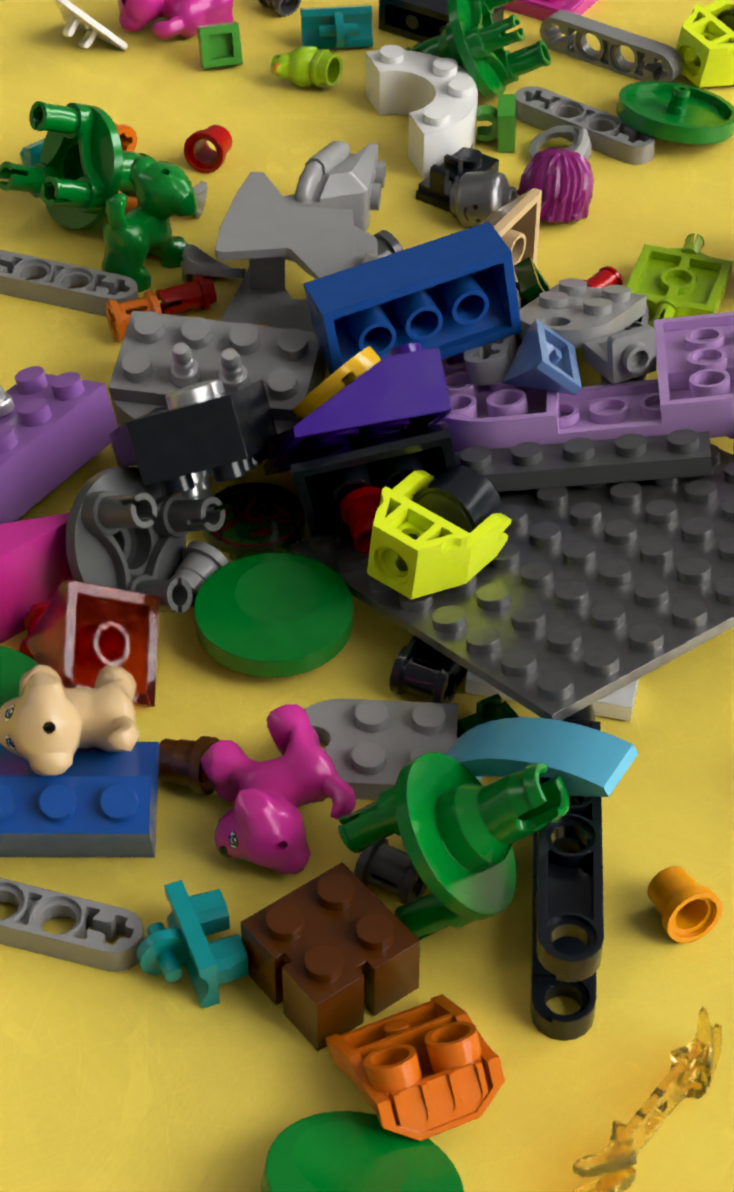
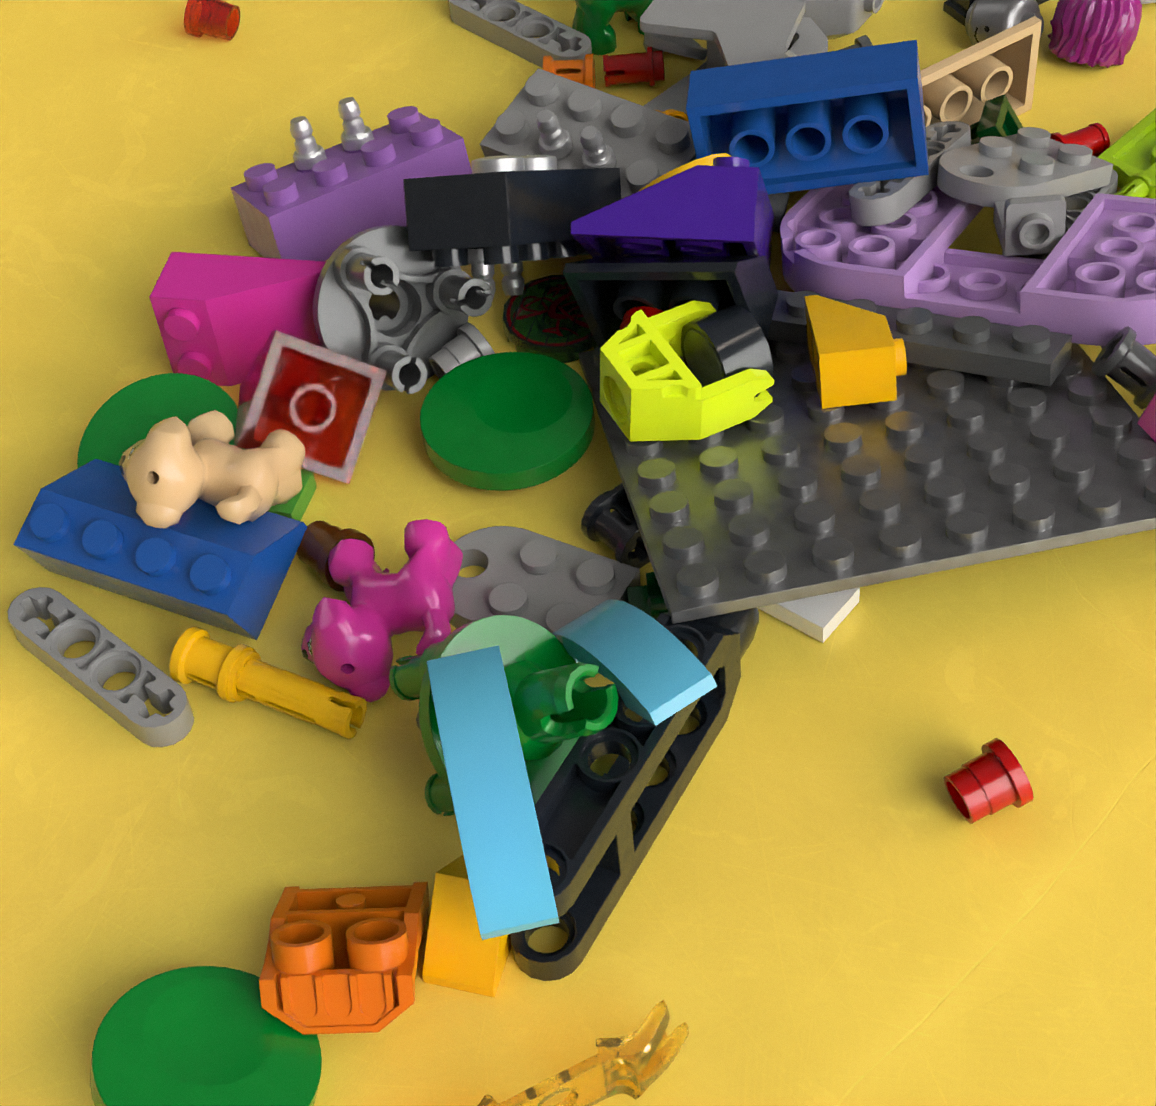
camera: 30 degrees right, 5 degrees up
teal hips [136,880,249,1009] -> none
reddish brown piece [240,862,420,1051] -> none
medium blue slope [502,319,582,395] -> none
light orange piece [647,866,722,943] -> none
none -> yellow pin [169,626,367,739]
none -> yellow slope [422,855,512,998]
none -> medium azure slope [427,645,560,940]
none -> yellow slope [804,295,907,409]

